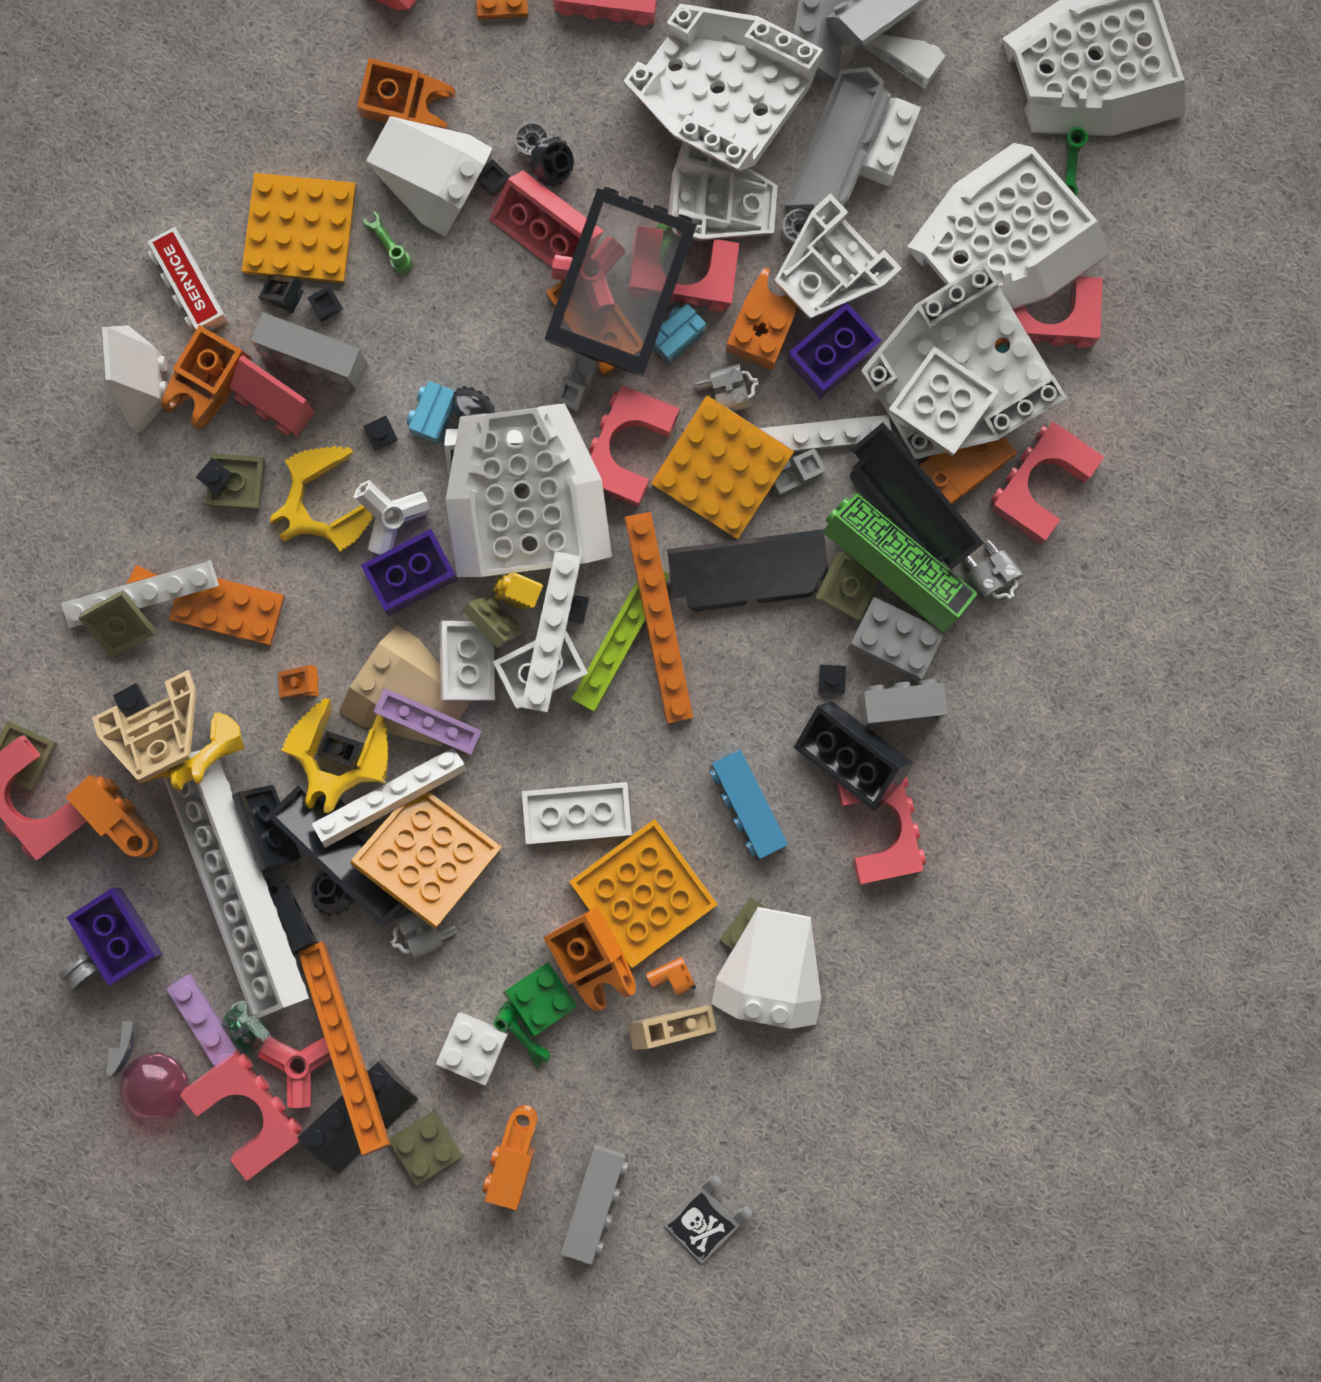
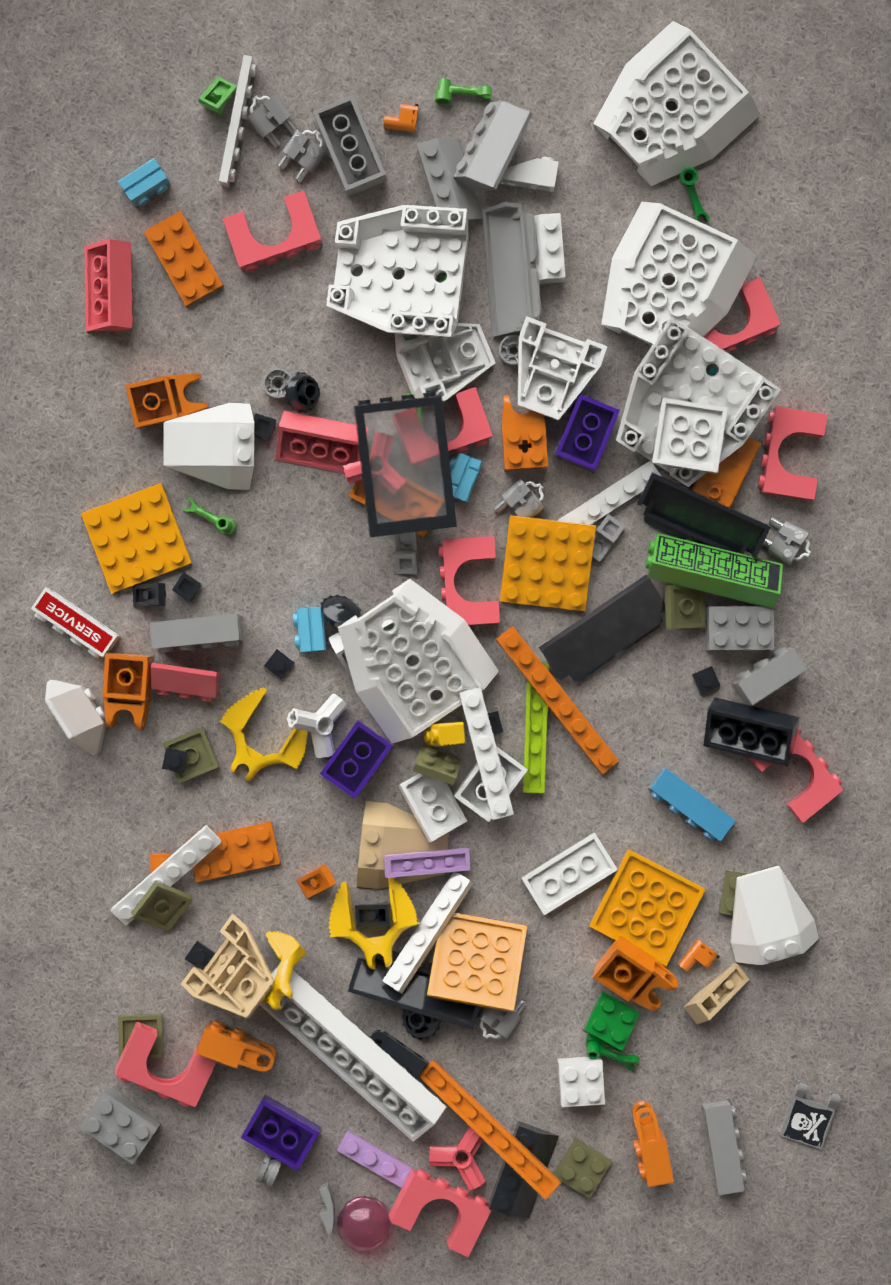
camera: 25 degrees left, 5 degrees up
clear green plate [222,1001,271,1057] -> none
black plate [232,785,301,871] -> none

